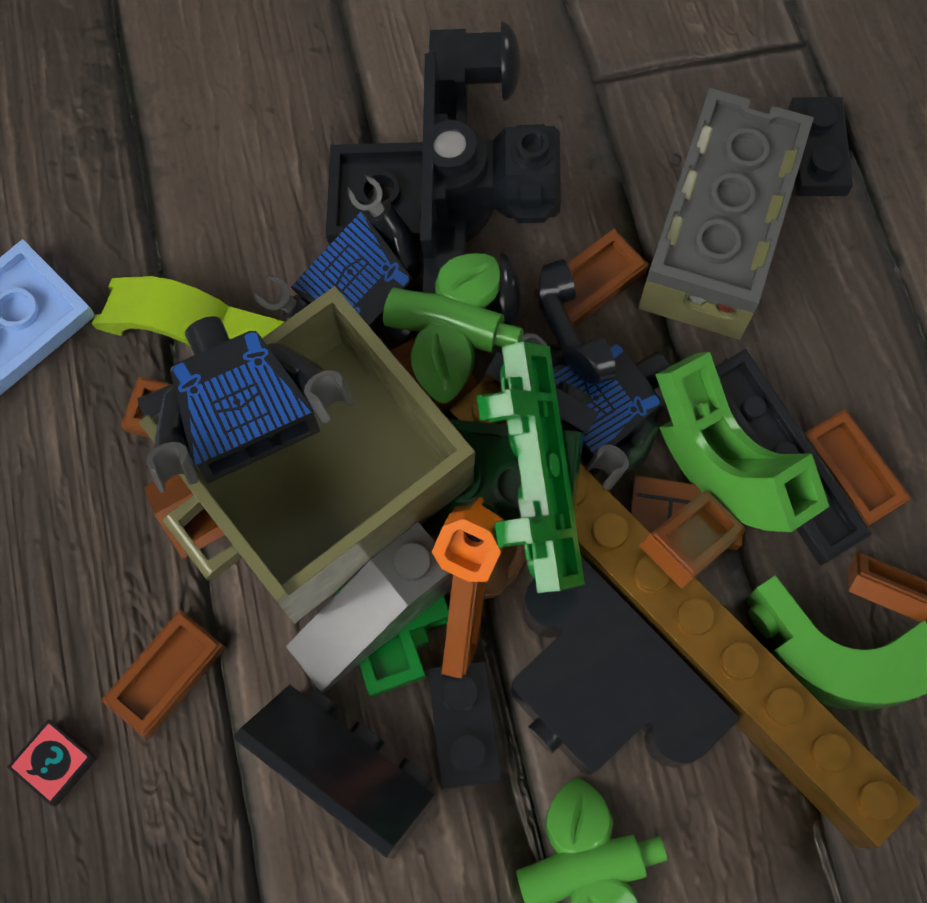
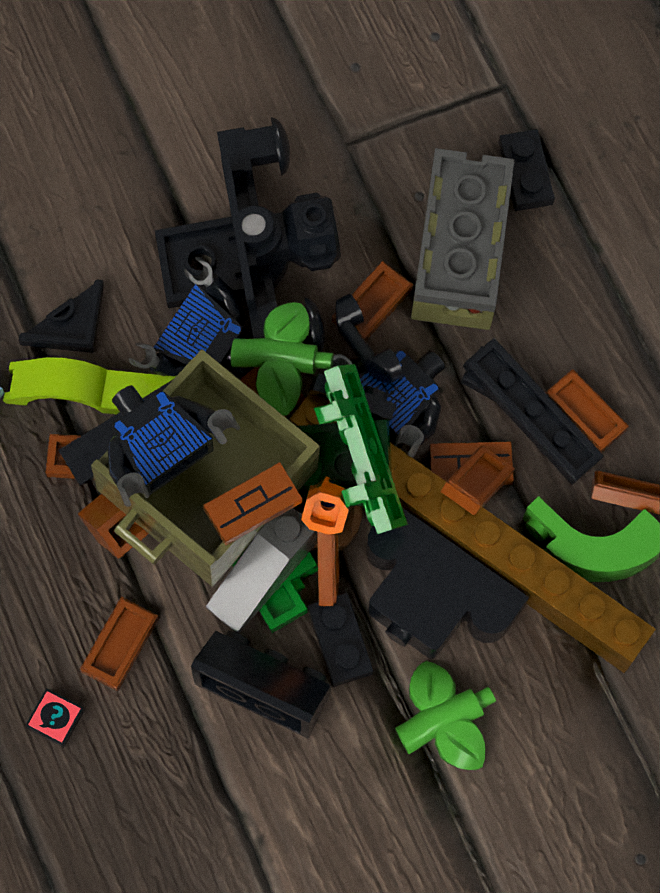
camera: 15 degrees left, 0 degrees up
bright green arch [655,352,829,532] -> none
none -> black tile [18,279,104,353]
none -> dark orange tile [203,462,302,546]

